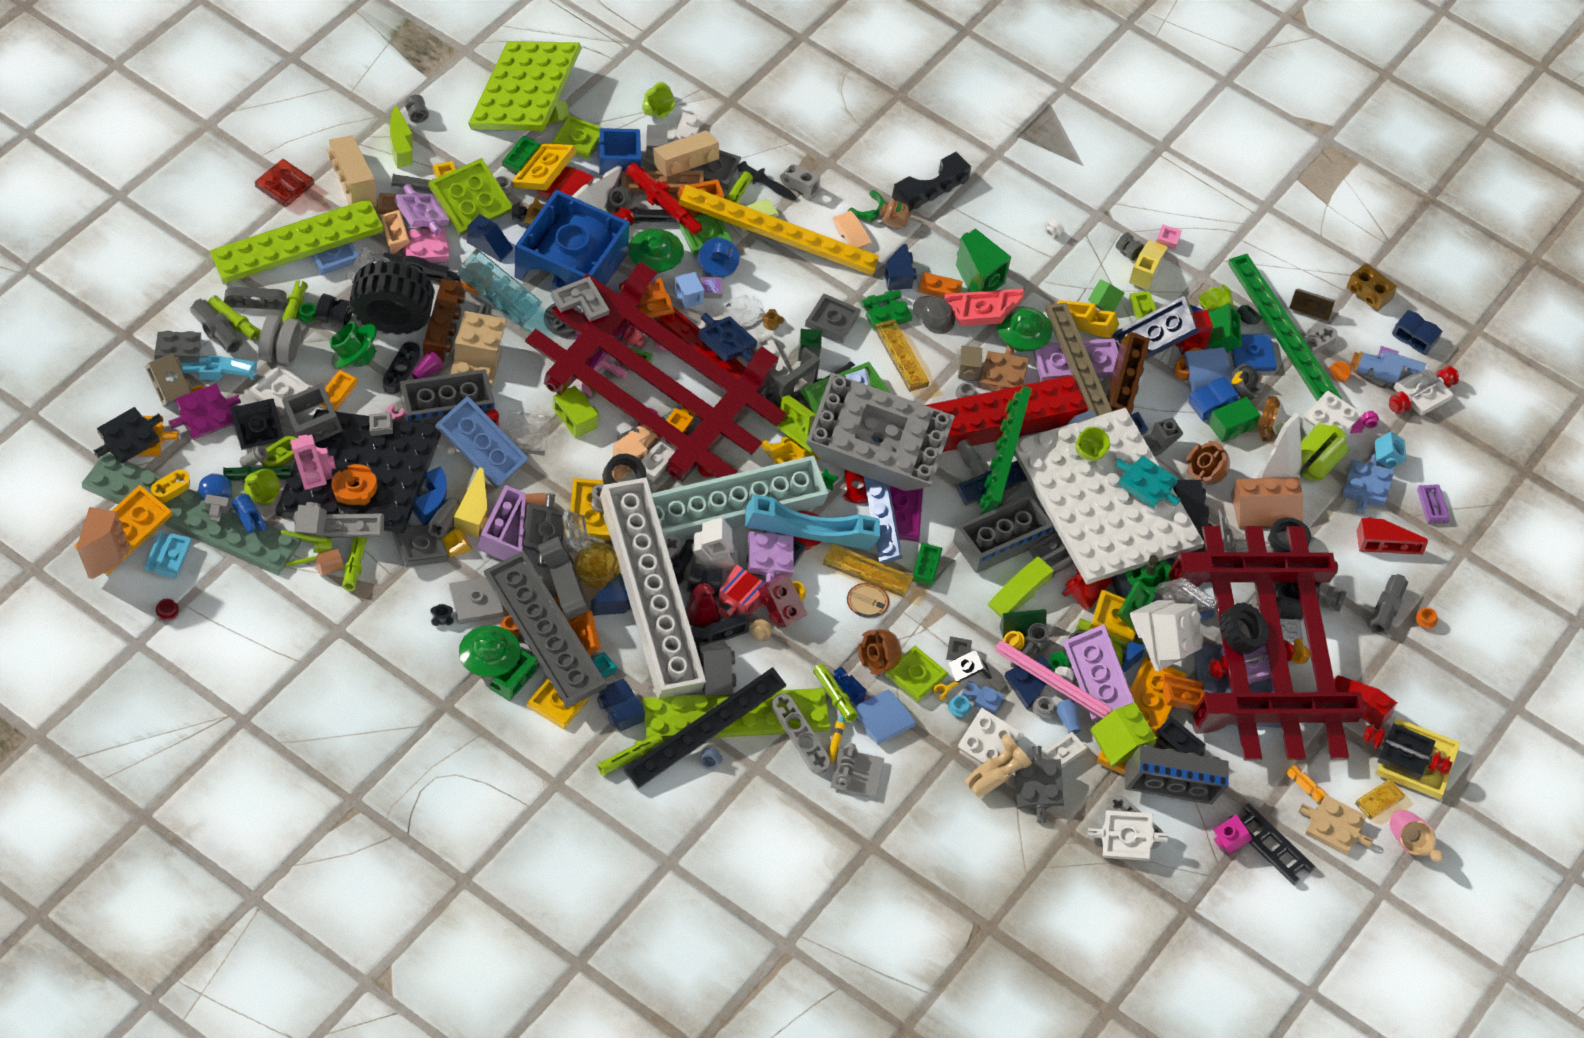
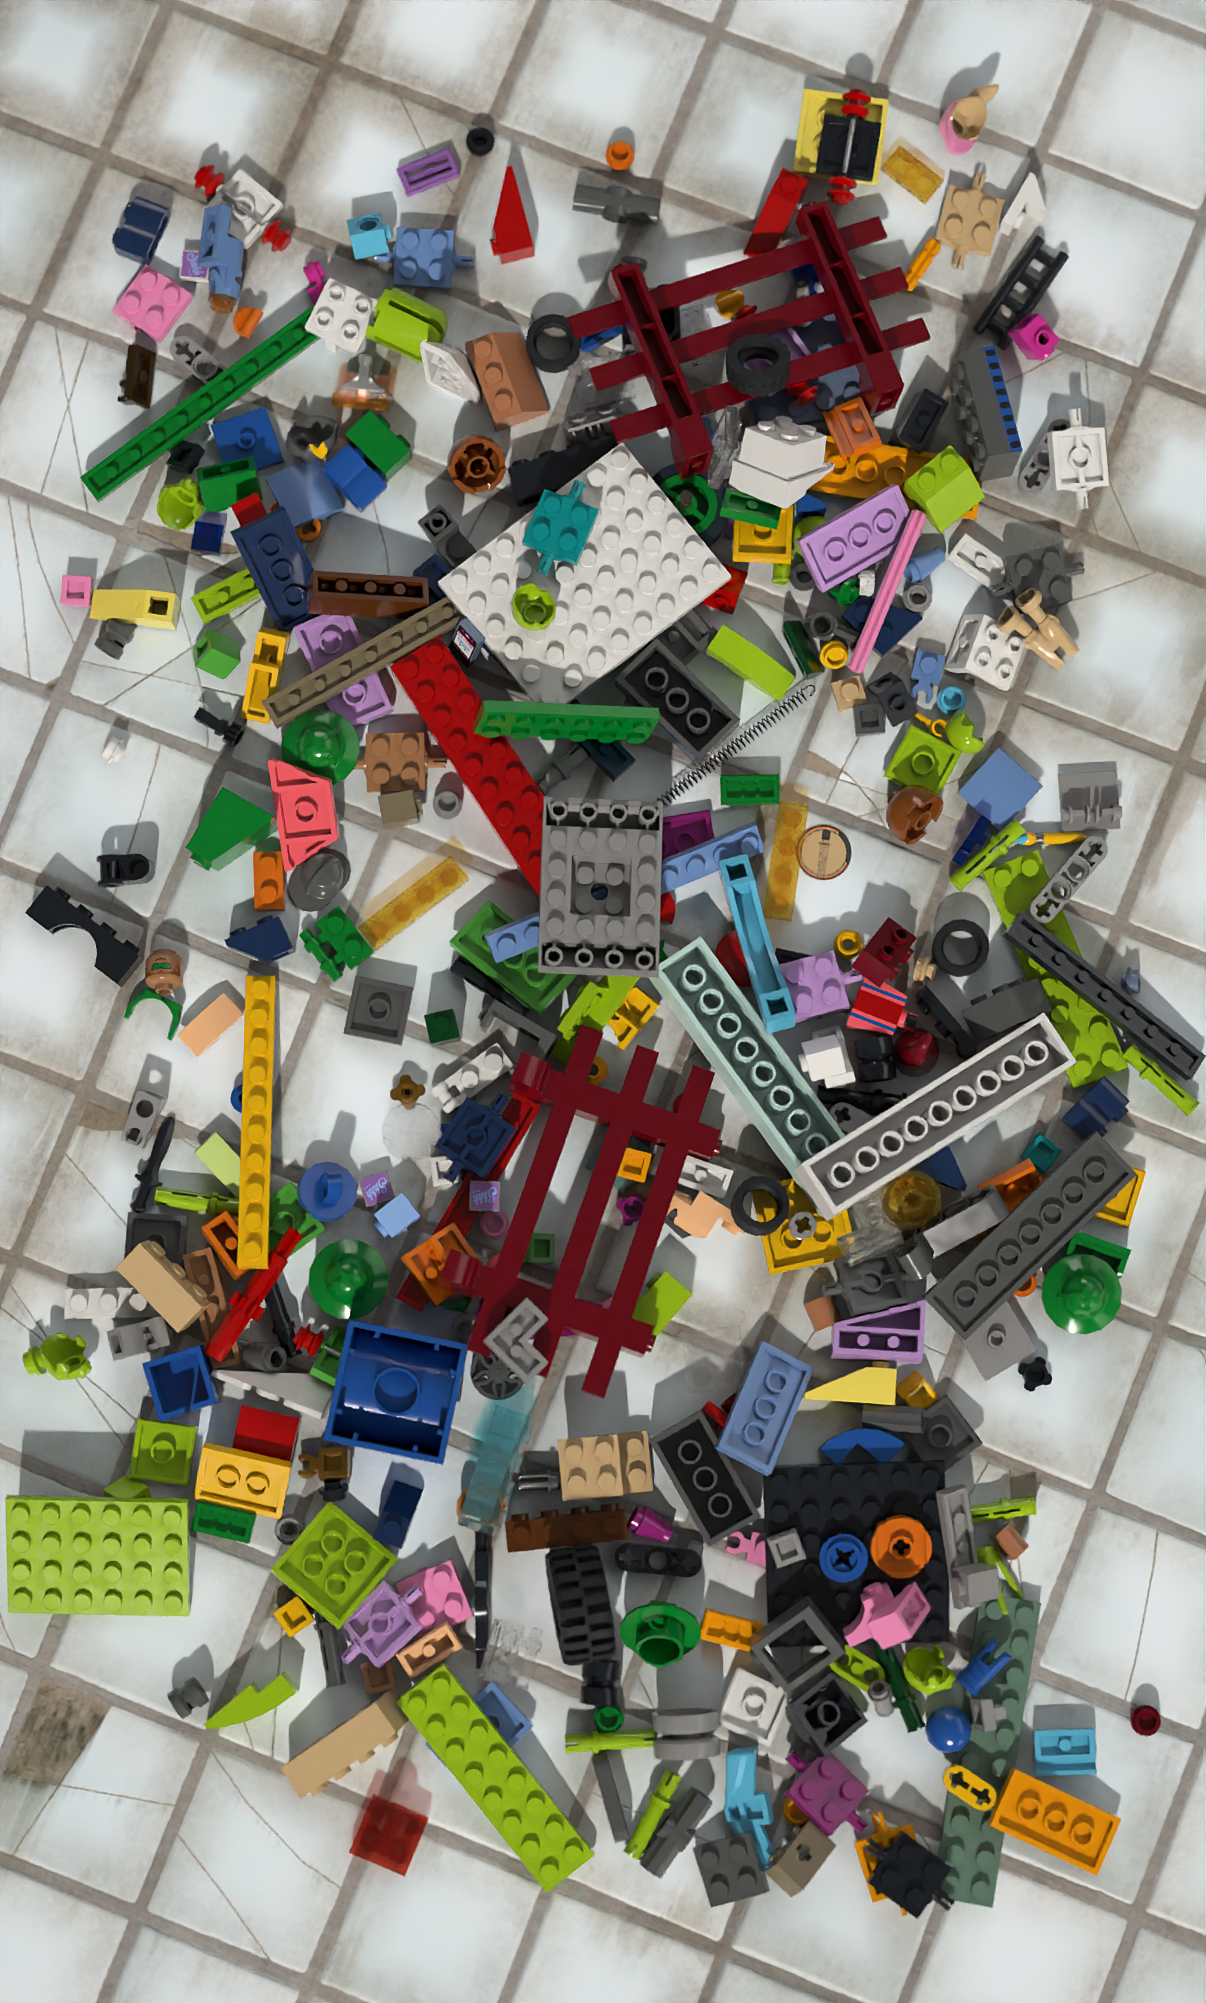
camera: 95 degrees left, 30 degrees up
nougat slope [77,507,129,579] -> none
pearl gold brick [1346,262,1398,311] -> none
none -> black piece [97,854,155,888]
none -> bright pink plate [112,264,194,344]
none -> black piece [194,707,245,748]
none -> black plate [466,127,495,156]
none -> medium lavender tile [469,1181,500,1212]
none -> light orange plate [586,1056,608,1085]
none -> black piece [657,685,815,807]
none -> blue gear [819,1533,868,1582]
none -> tan plate [831,675,868,713]
none -> black tyre [932,919,990,977]
none -> lime hair [945,708,985,754]
none -> white slope [999,172,1046,236]

